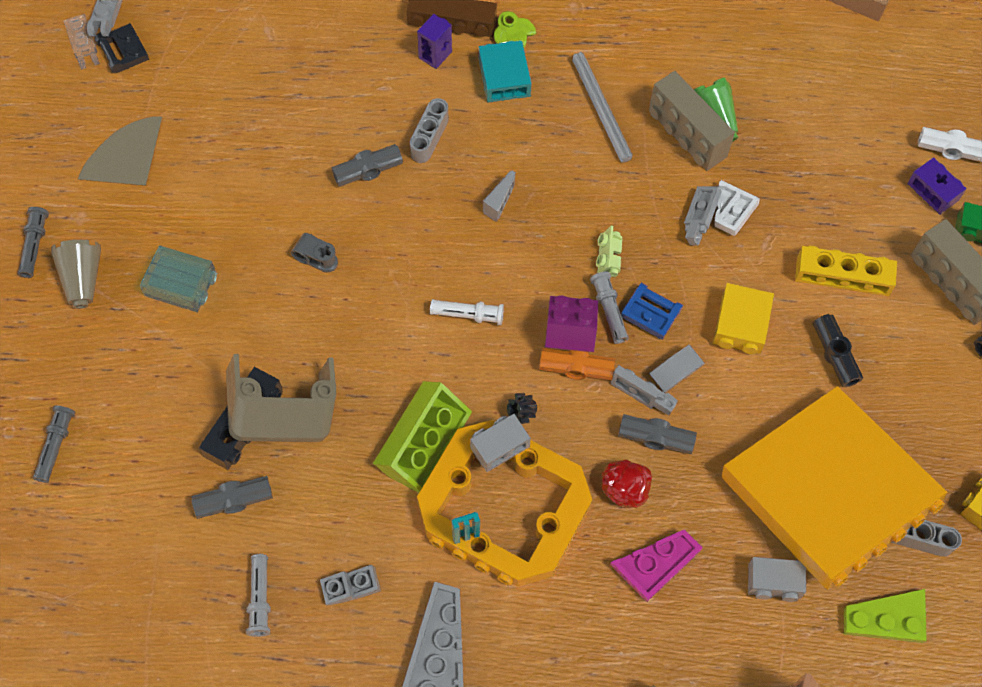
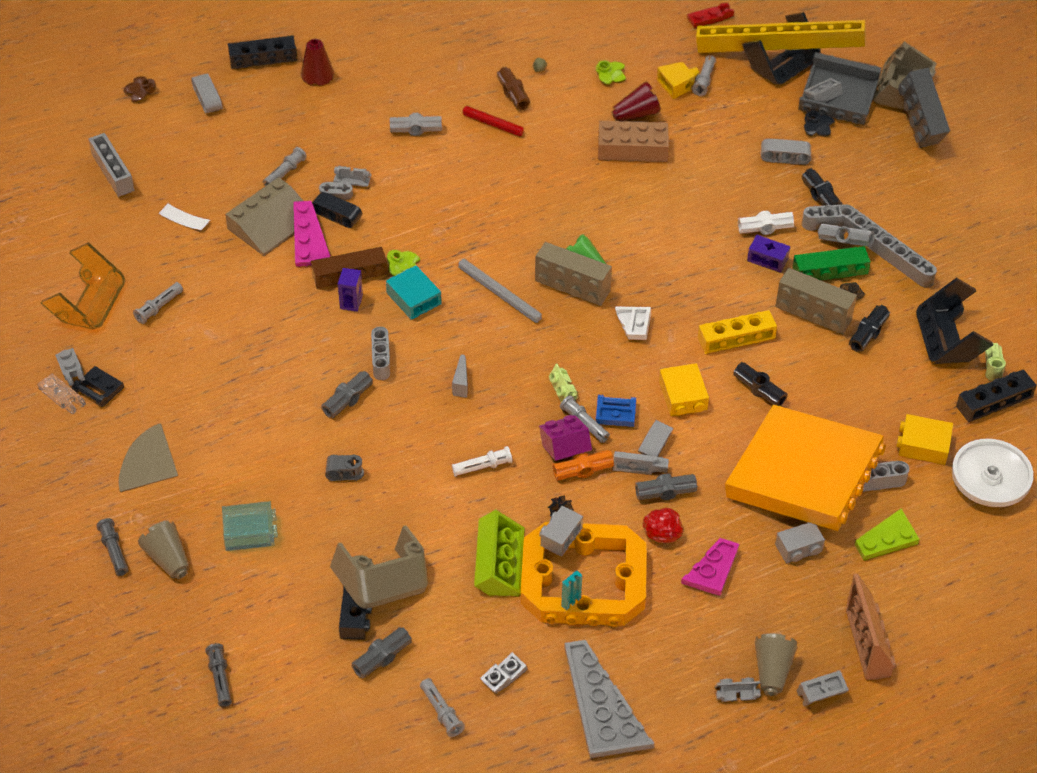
camera: 25 degrees left, 15 degrees down
light grey hinge [684,186,722,246] -> none

